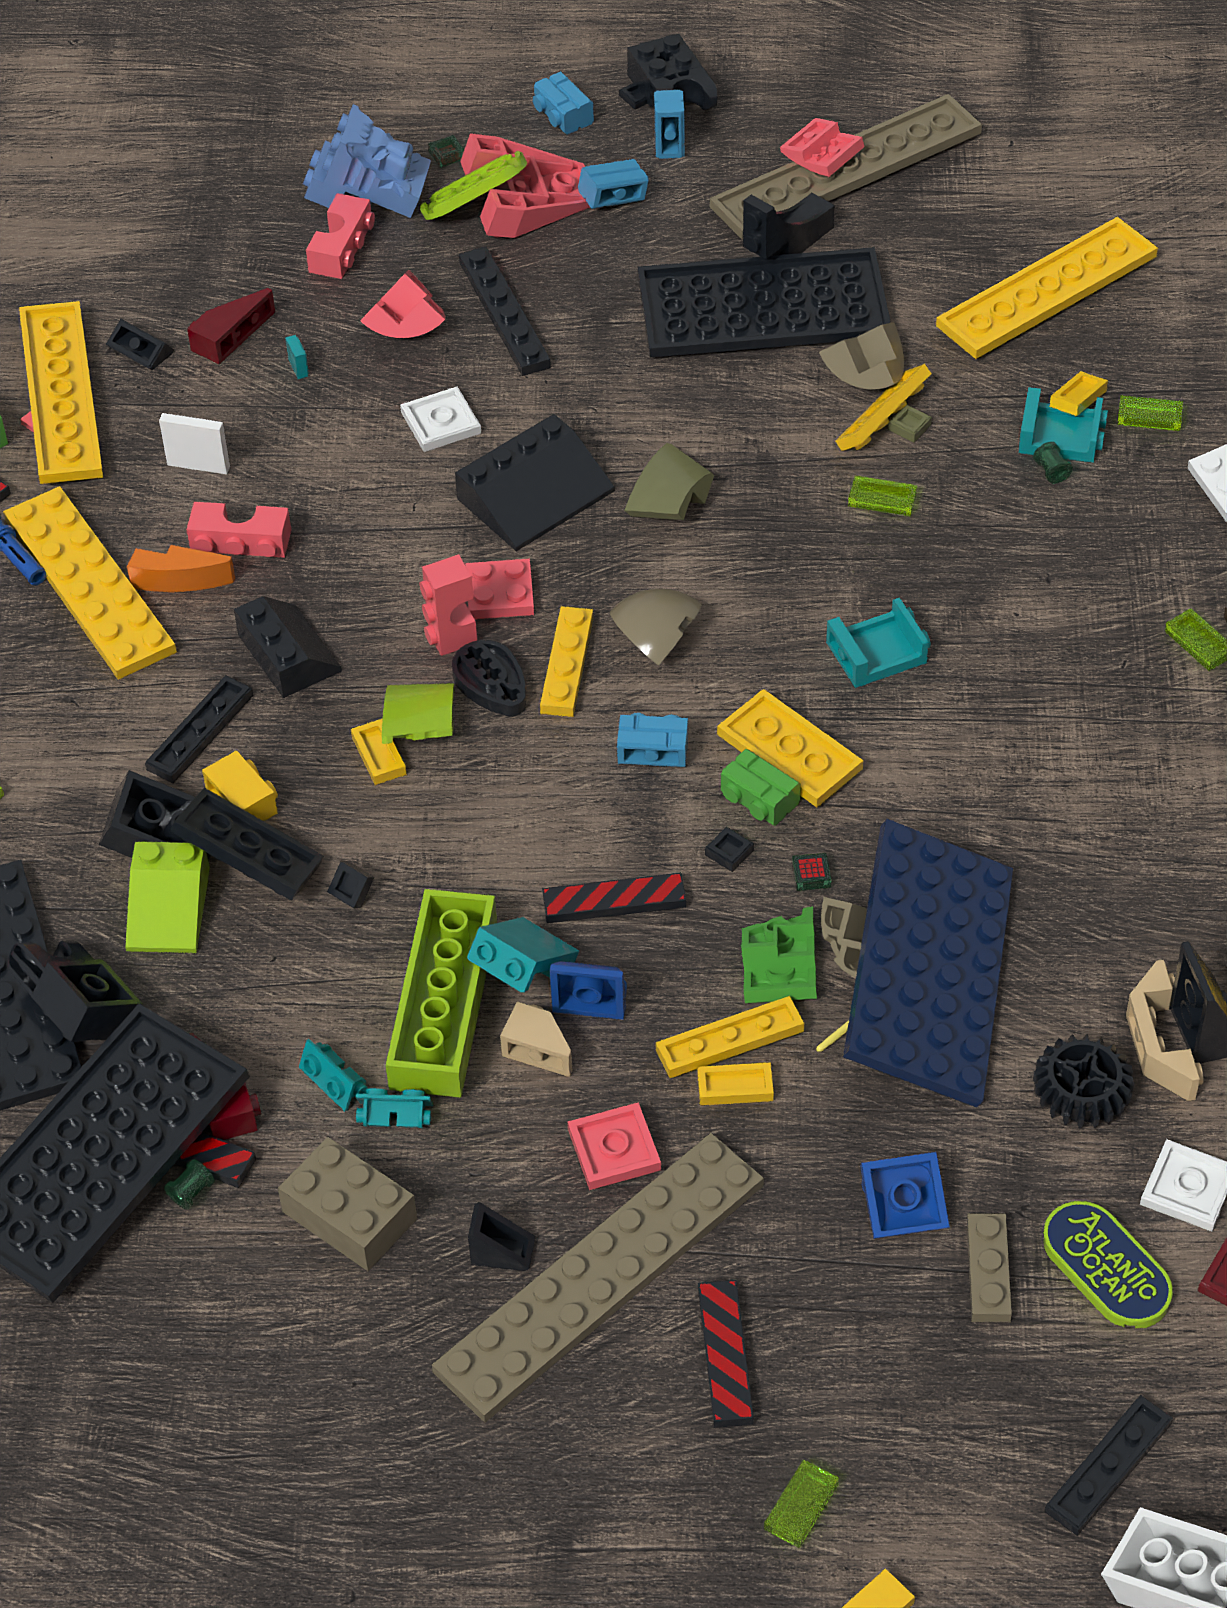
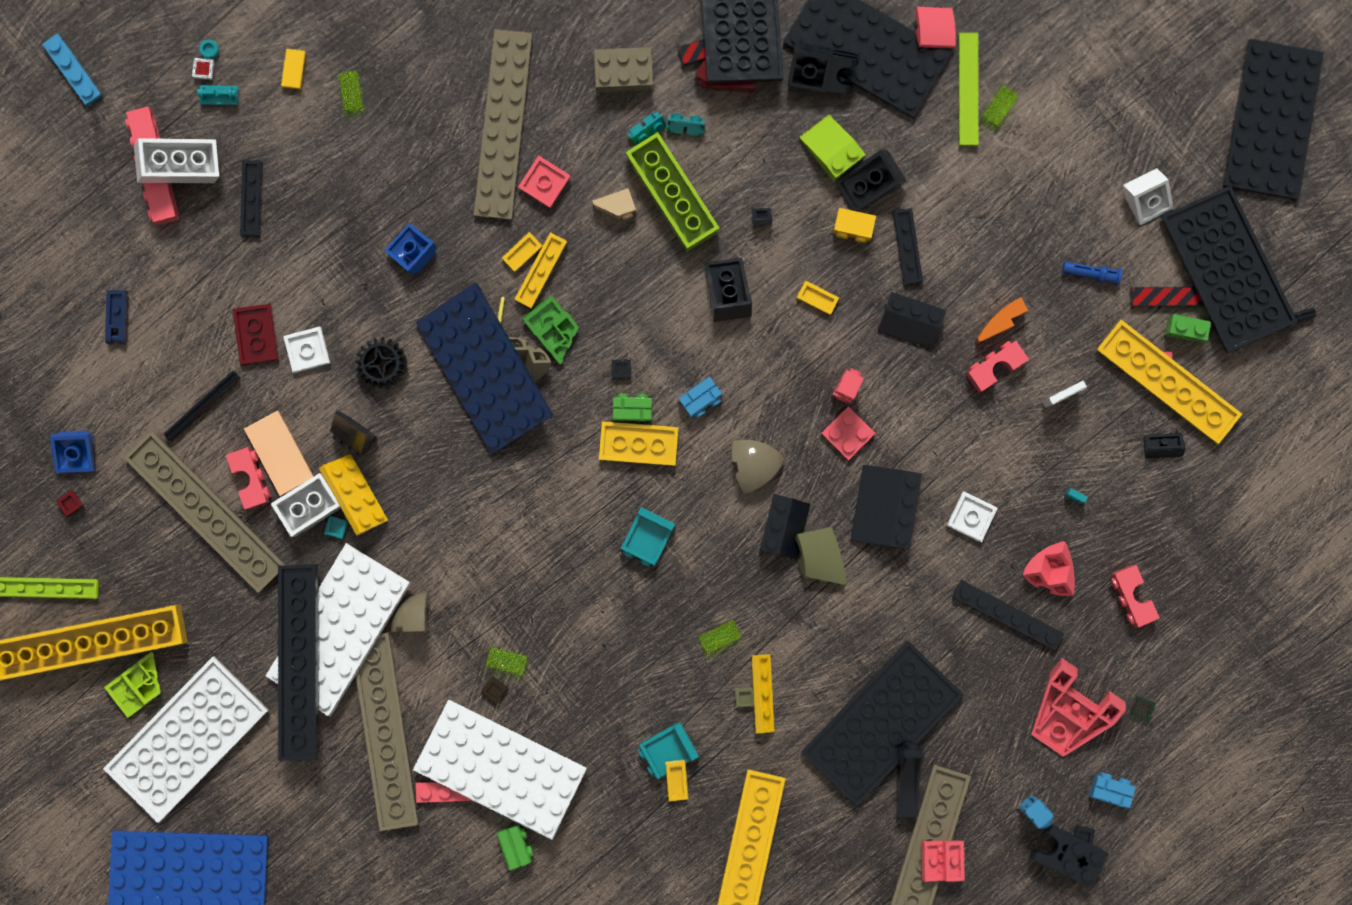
camera: 135 degrees right, 35 degrees up
yellow plate [3,486,177,680] -> none
clear green bush [164,1159,215,1210] -> none
black plate [170,788,324,901] -> none
dark red slope [187,288,275,364] -> none
medium blue brick [303,104,431,218] -> none
lime slope [382,683,455,744] -> none
lime tile [420,151,527,220] -> none
black piece [452,640,526,717] -> none
teal panel [467,917,579,992] -> none
black slope [468,1202,536,1271] -> none
yellow plate [540,606,593,717] -> none
black tile [542,872,686,924] -> none
blue slope [550,961,627,1020] -> none
dark azure brick [578,159,649,209] -> none
tile [698,1280,754,1428] -> none
tile [792,853,832,891] -> none
dark tan brick [819,322,904,389] -> none
dark tan plate [967,1213,1012,1322] -> none
clear green bush [1033,442,1073,484] -> none
tile [1043,1201,1172,1329] -> none
clear neon green tile [1117,395,1183,431] -> none
tan slope [1126,960,1203,1101] -> none
none -> black slope [705,257,752,322]
none -> black slope [759,494,810,560]

